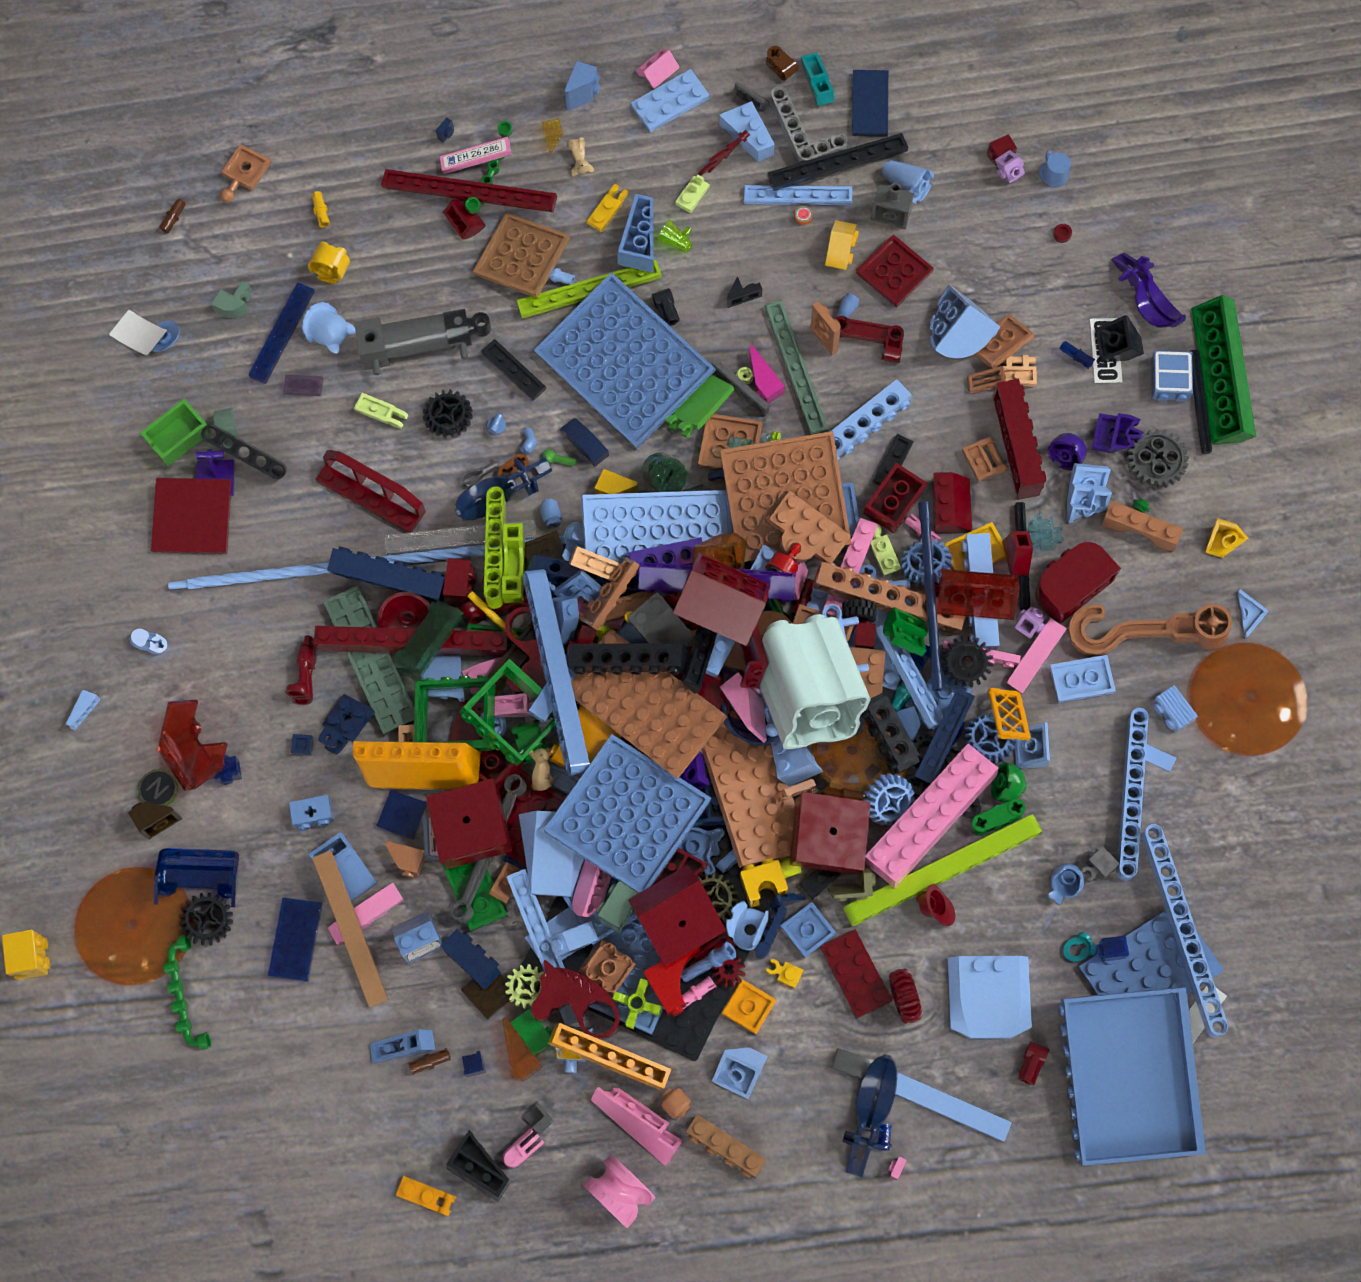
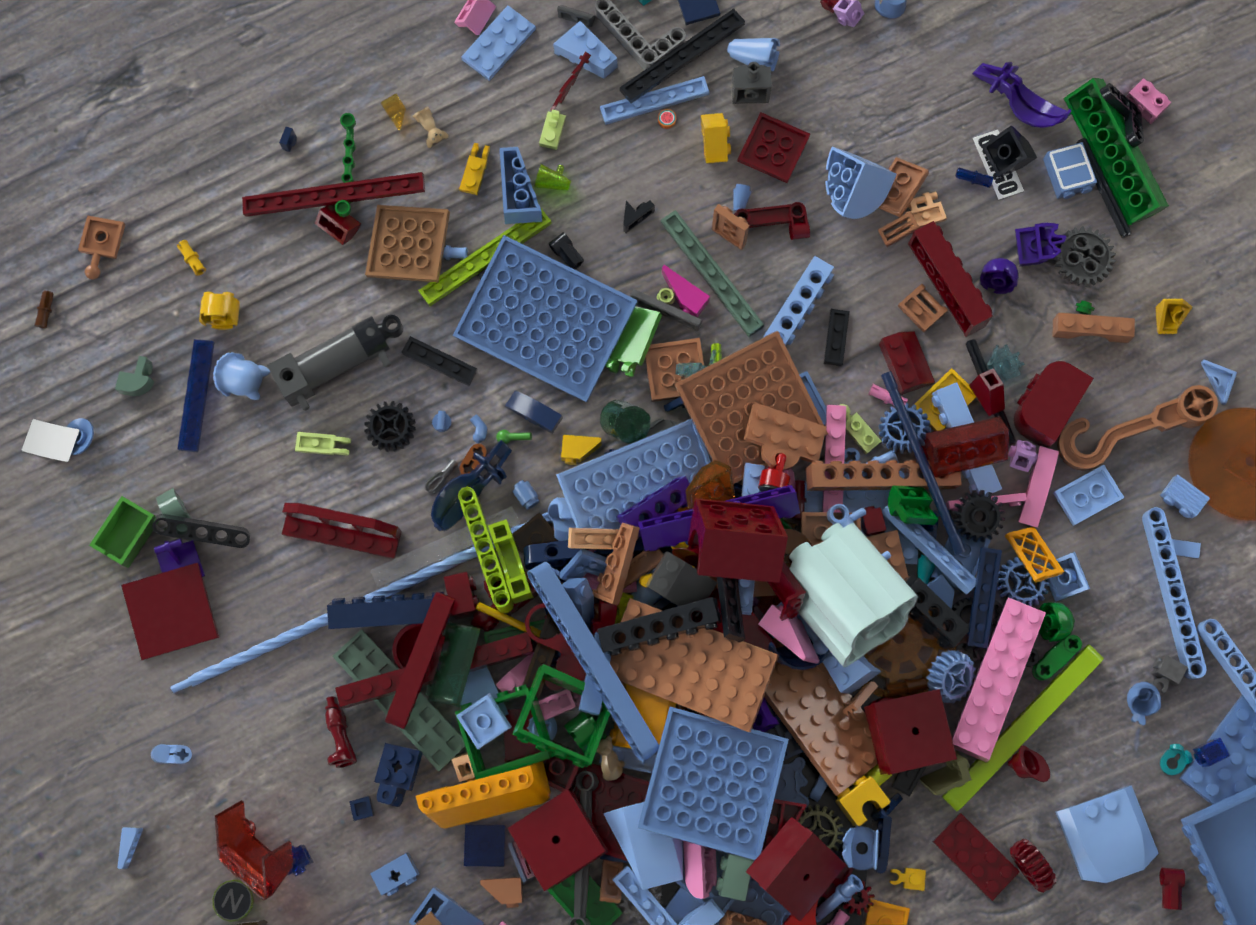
camera: 20 degrees left, 5 degrees up
clear purple plate [283,375,323,396] -> none
tile [440,137,512,174] -> none
medium blue slope [564,61,600,110] -> none
medium blue plate [780,902,836,958] -> none
black tyre [842,599,877,623] -> none
dark red brick [863,463,928,534] -> none
dark red tile [1053,224,1072,243] -> none
light blue slope [1067,463,1112,523] -> none
none -> dark red beam [385,592,456,729]
none -> light blue tile [456,693,512,749]
none -> black beam [1100,83,1144,147]
none -> bright pink brick [1126,78,1171,124]

